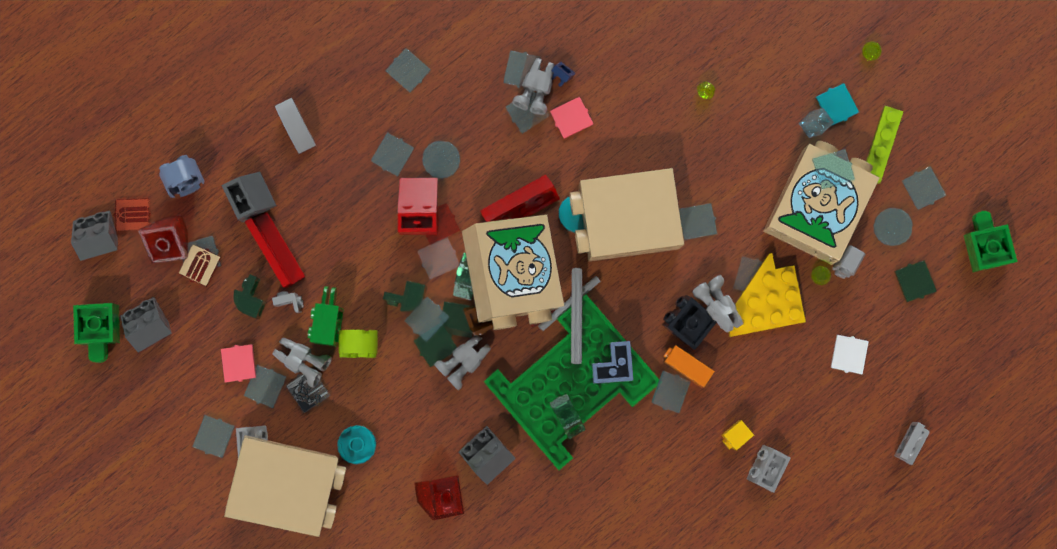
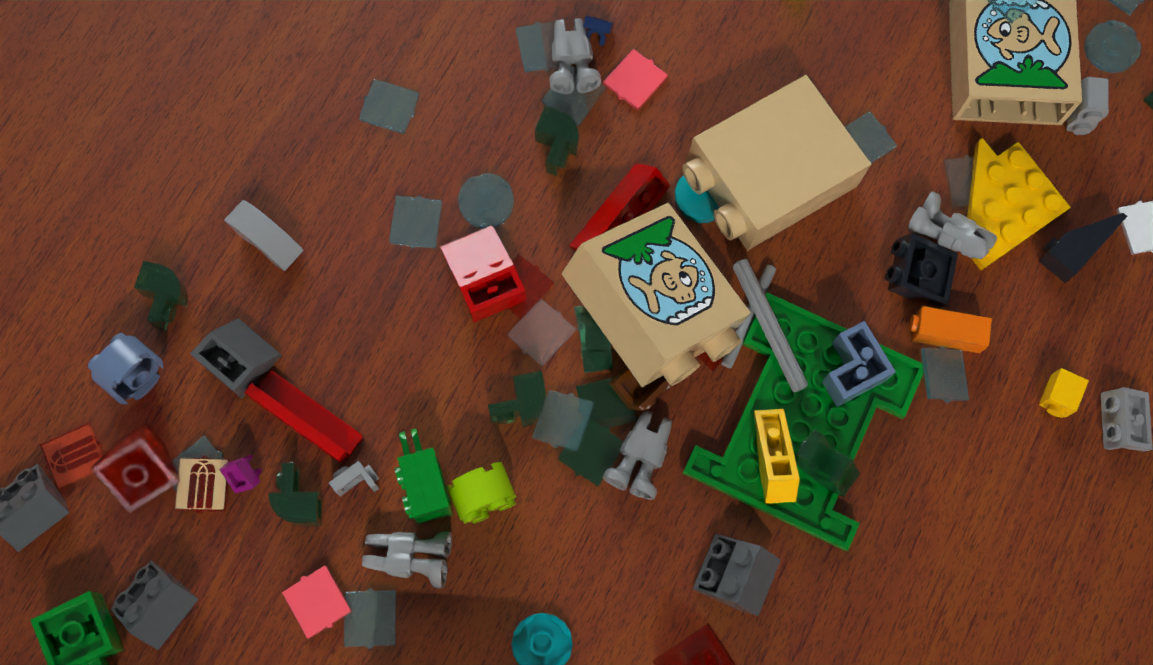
camera: 30 degrees left, 10 degrees down
piece [286,368,331,414] -> none
clear neon green plate [811,266,831,285] -> none
none -> clear green brick [134,261,188,331]
none -> magenta tile [219,455,262,494]
none -> clear green brick [535,106,579,176]
none -> yellow slope [754,409,800,503]
none -> black slope [1039,213,1128,283]

